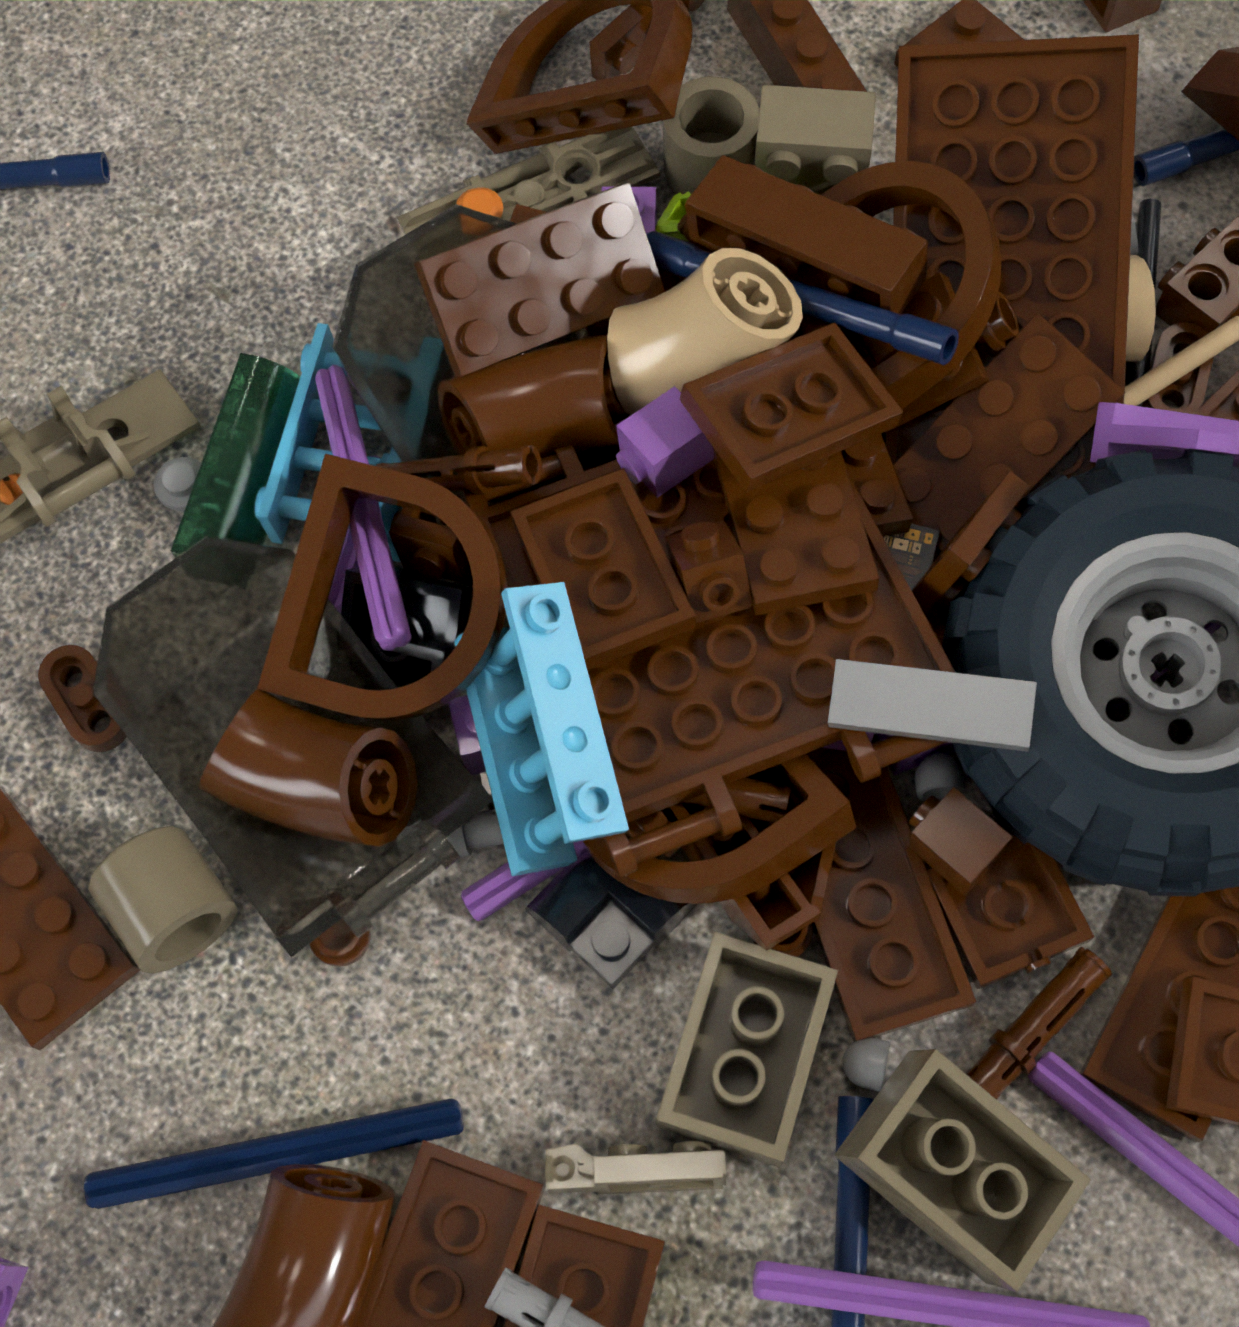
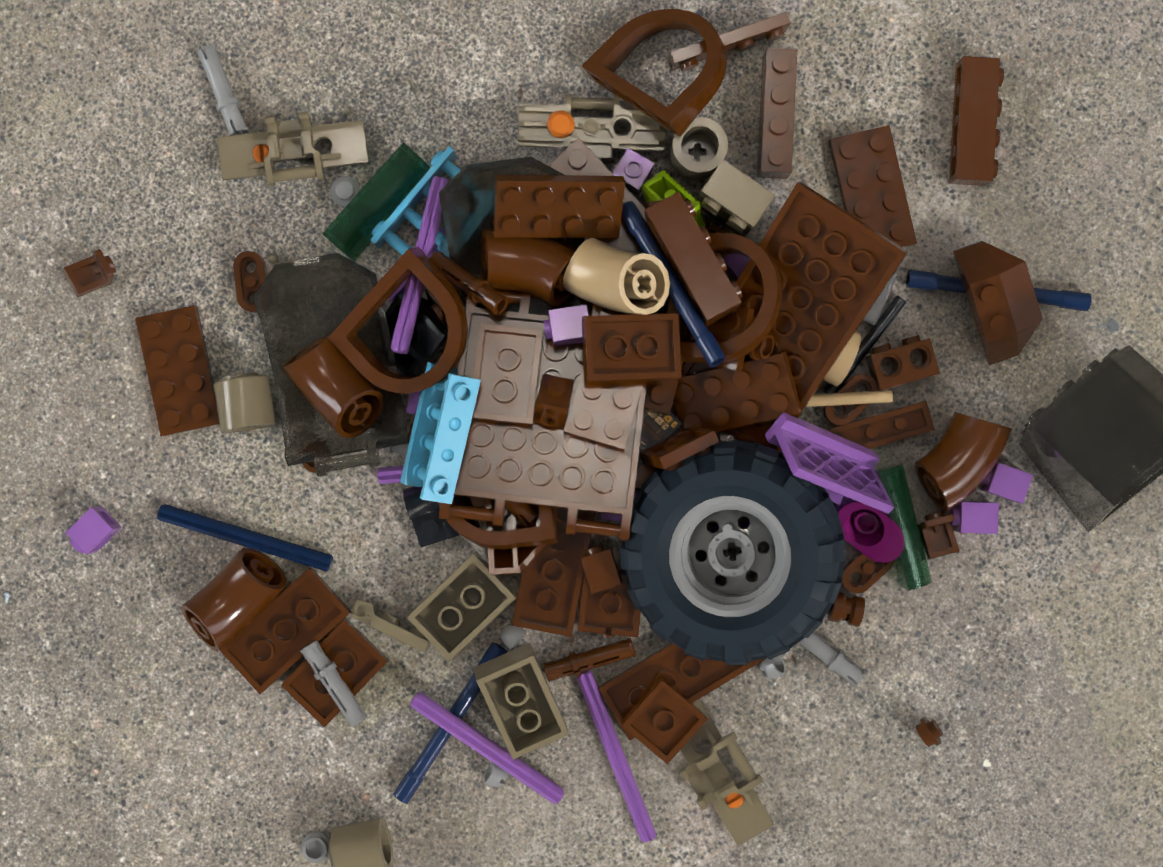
camera: 20 degrees right, 20 degrees up
light grey tile [828,659,1037,752] -> none

